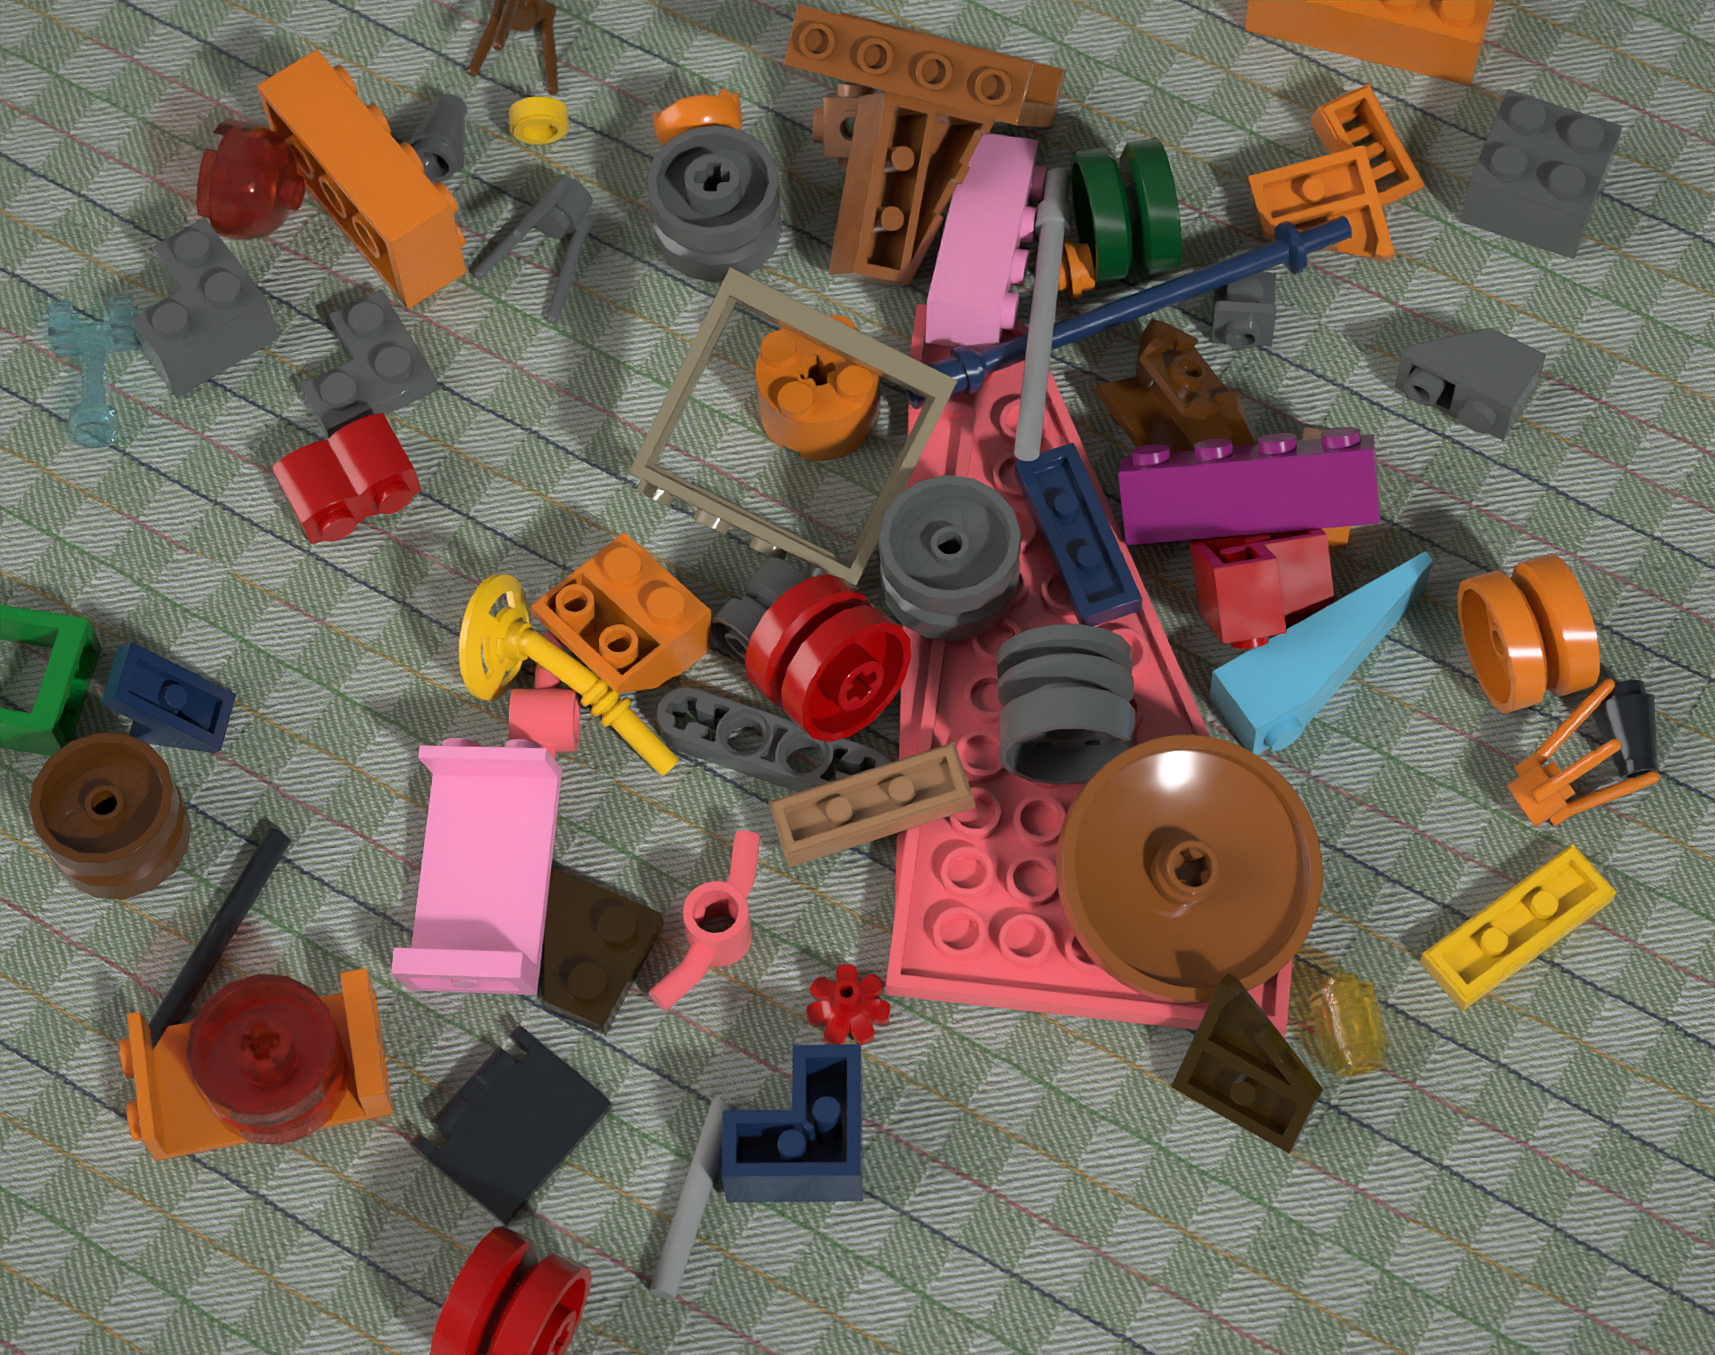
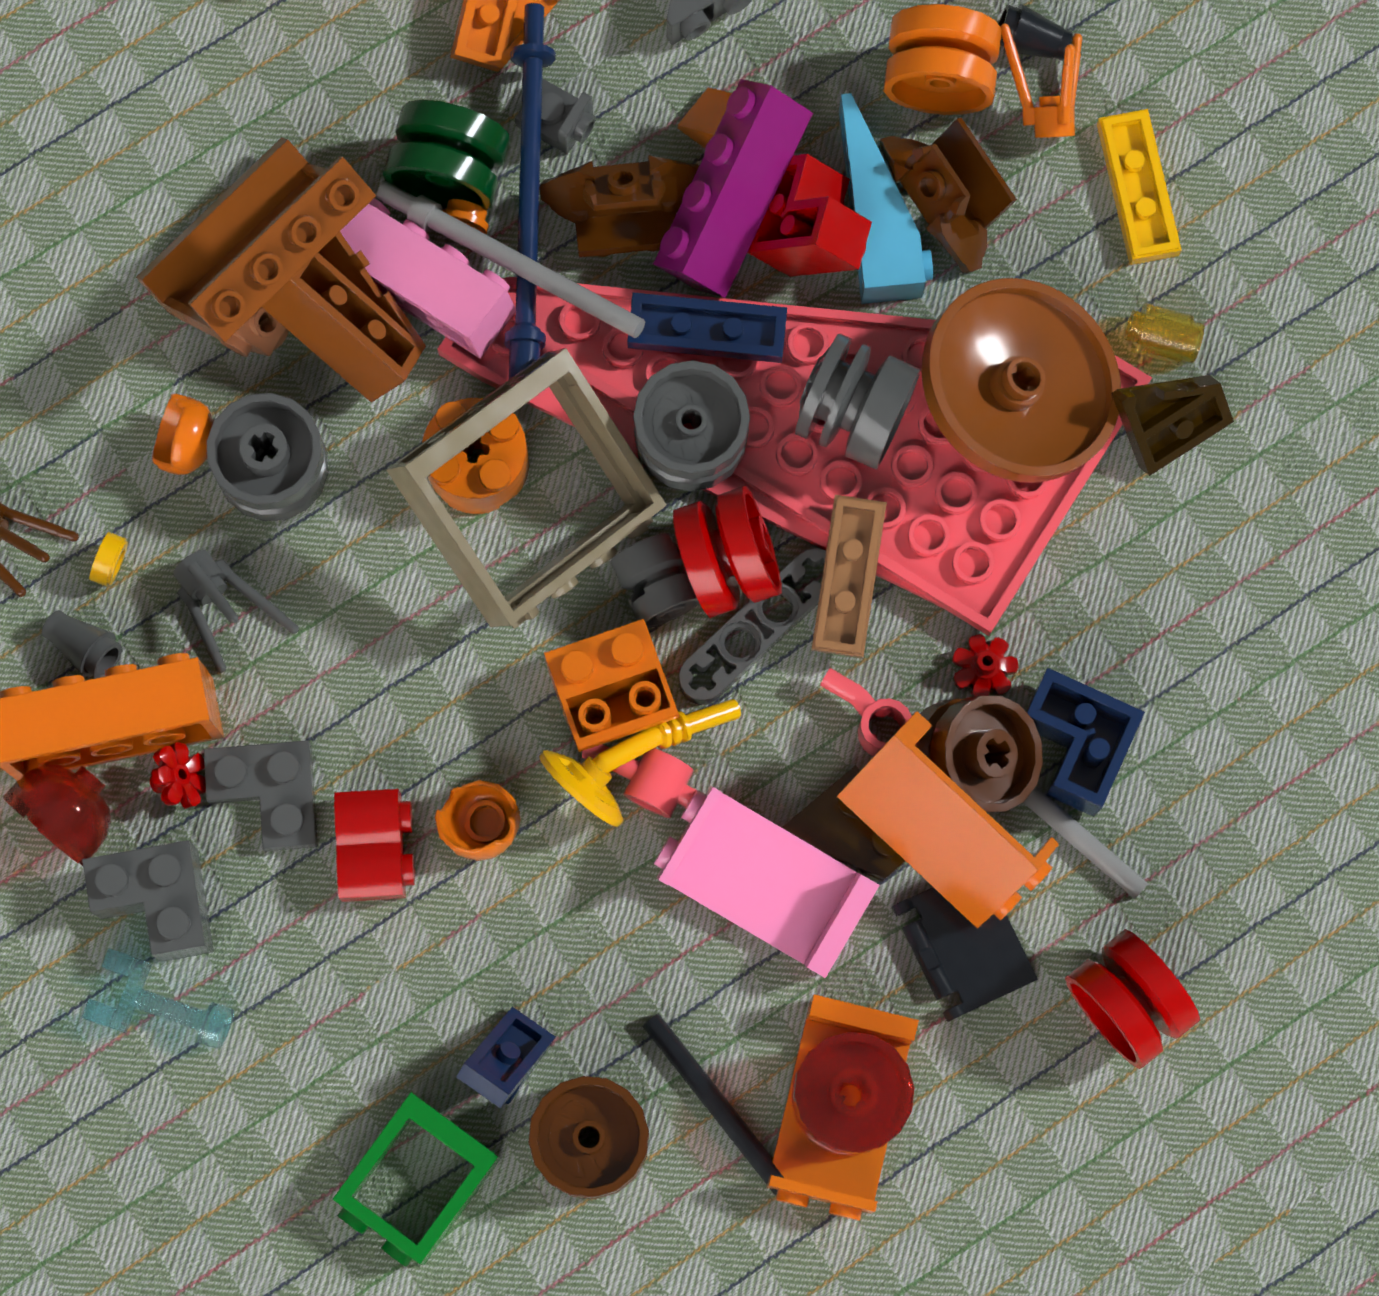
camera: 70 degrees left, 15 degrees up
none -> red plant [150,742,206,809]
none -> orange hair [435,780,521,861]
none -> orange panel [837,711,1059,929]
none -> reddish brown piece [879,118,1017,273]
none -> reddish brown wheel [915,696,1043,812]

